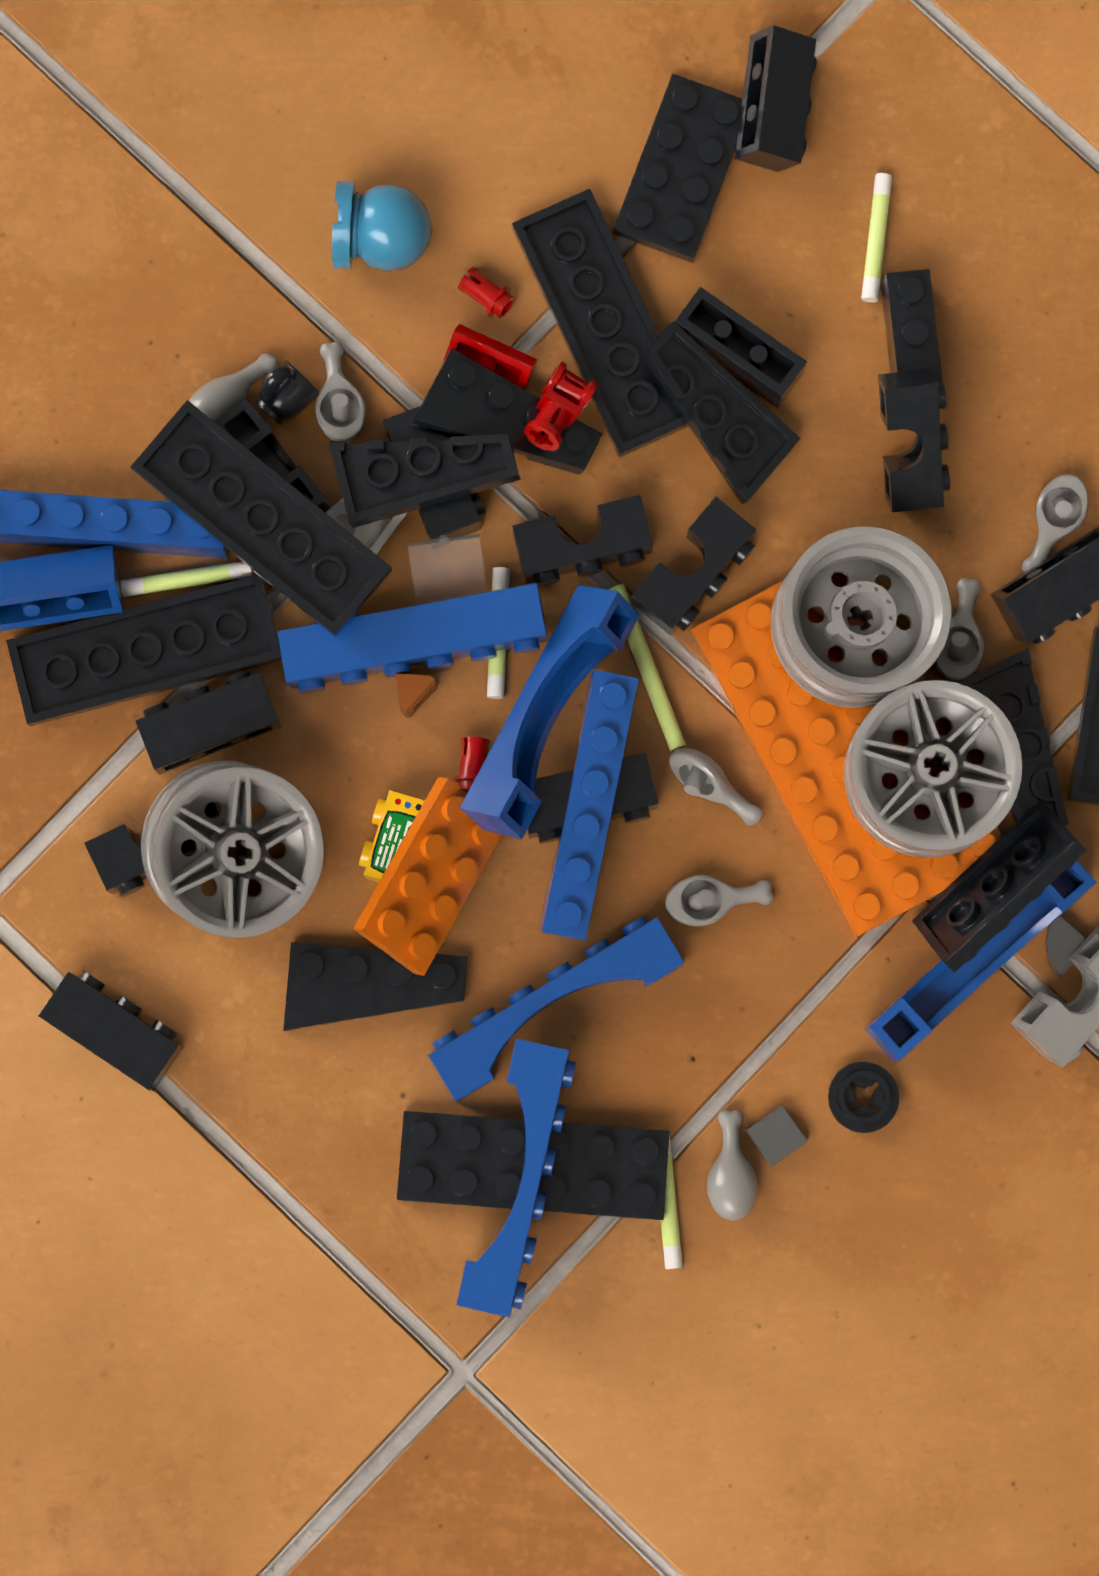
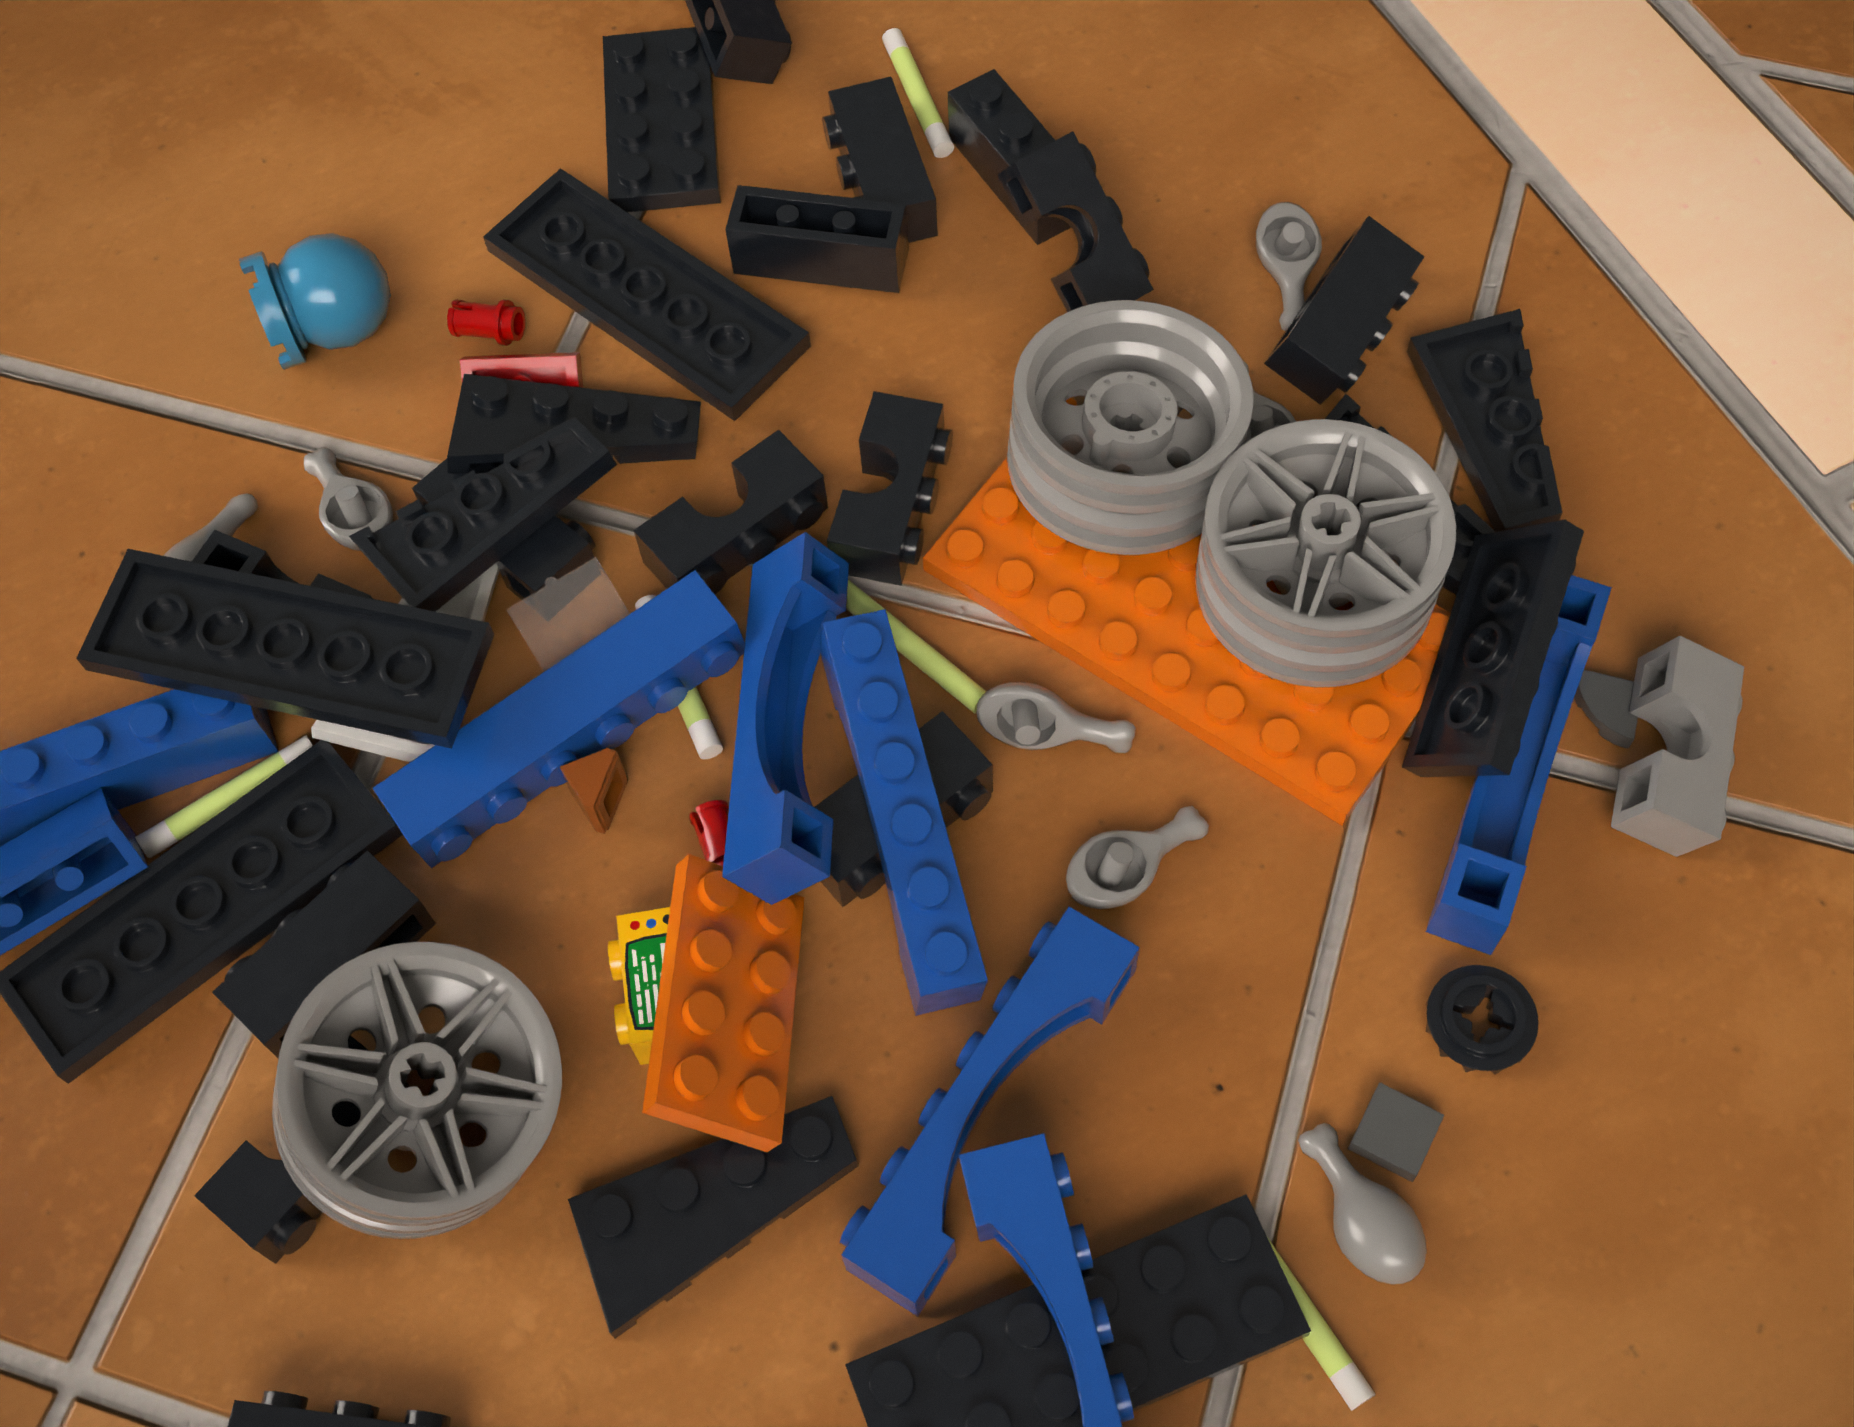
camera: 20 degrees left, 20 degrees down
black piece [255,360,319,425] -> none
red connector [524,361,598,451] -> none
black wing [642,321,801,504] -> none
none -> black brick [822,77,938,243]

